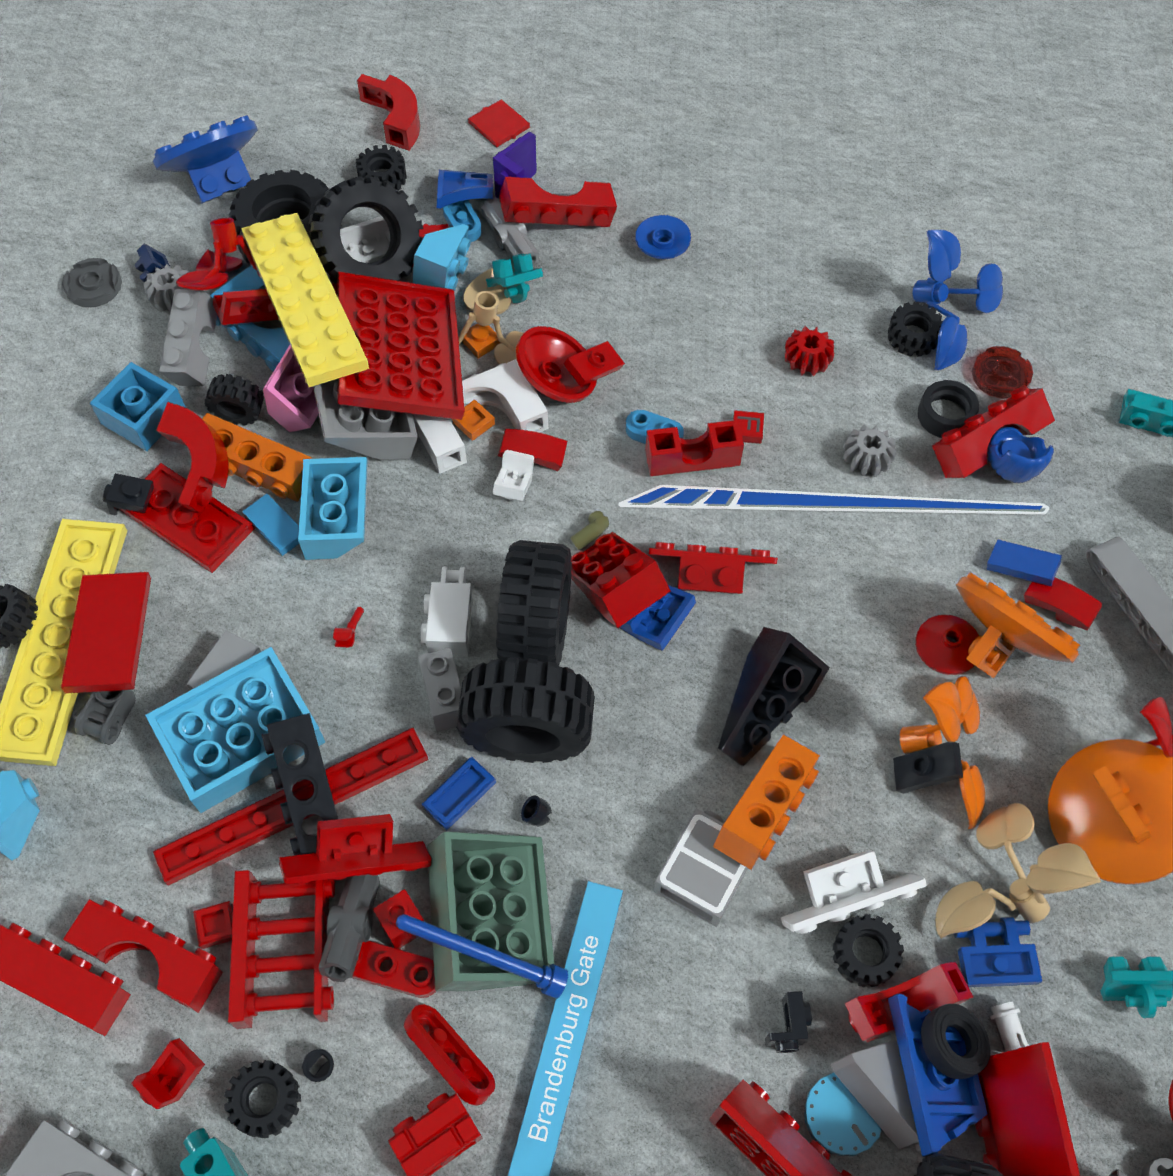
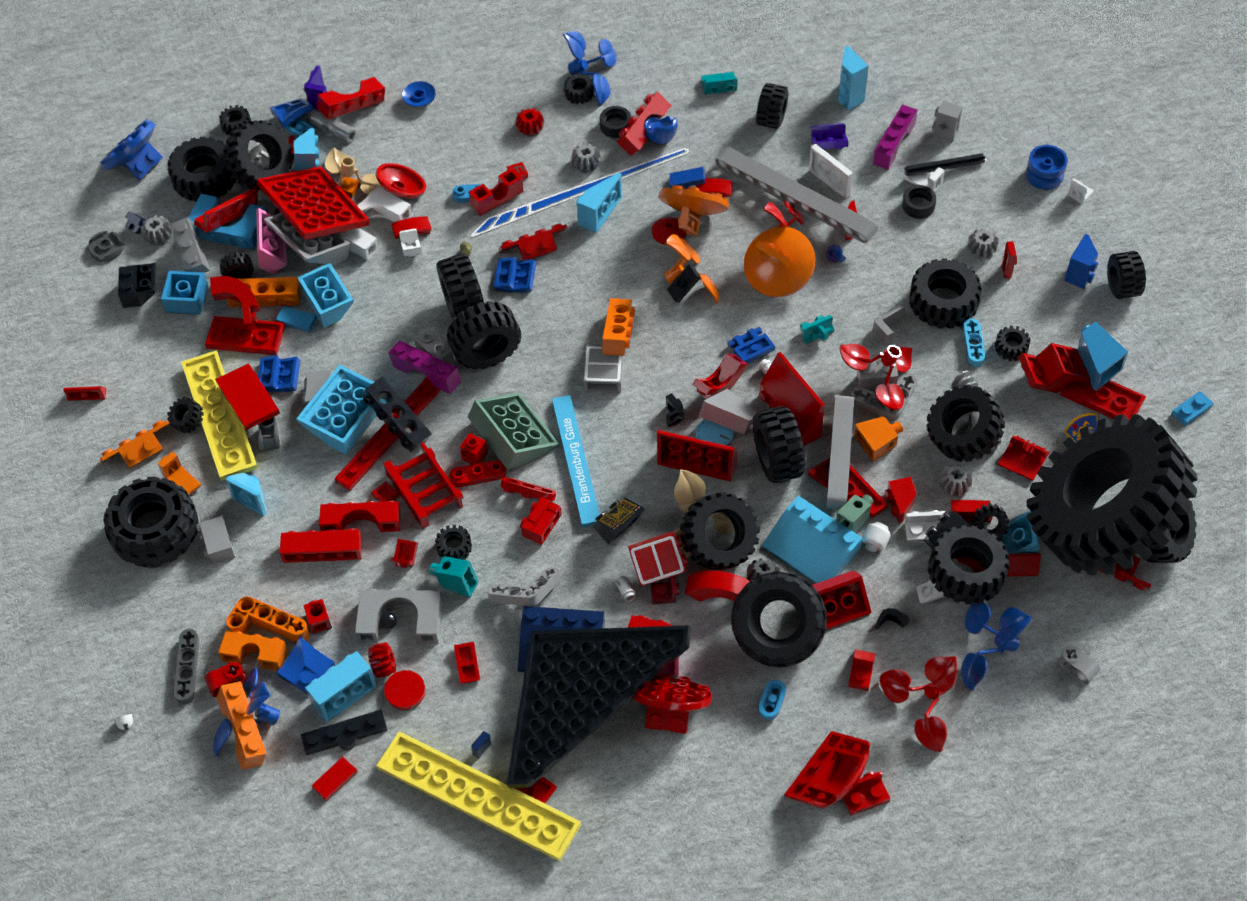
camera: 25 degrees left, 5 degrees down
black bracket [103,473,154,515] -> none
red plant [176,218,261,290] -> none
light yellow plate [241,213,369,387] -> none
red bracket [279,814,432,884] -> none
black hinge [302,1049,334,1082] -> none
dark grey piece [318,875,380,982] -> none
red hand [333,607,364,648] -> none
red arch [357,74,420,151] -> none
blue piece [396,914,568,999] -> none
white brick [421,566,473,657] -> none
blue tile [421,756,496,831] -> none
orange plate [452,400,495,441] -> none
red piece [468,99,530,147] -> none
teal hips [486,253,543,303] -> none
black hinge [521,795,552,827] -> none
red plate [564,341,625,387] -> none
red slope [571,531,671,628] -> none
black wedge [718,627,830,766] -> none
white bracket [781,849,927,934] -> none
black tyre [832,914,904,987] -> none
blue wing [888,994,988,1157] -> none
black tyre [921,1004,991,1079] -> none
tan plant [935,803,1101,939] -> none
clear red tile [972,346,1033,399] -> none
none -> black slope [118,263,156,308]
none -> blue slope [258,355,301,392]
none -> magenta arch [388,341,462,394]
none -> medium azure slope [576,173,622,233]

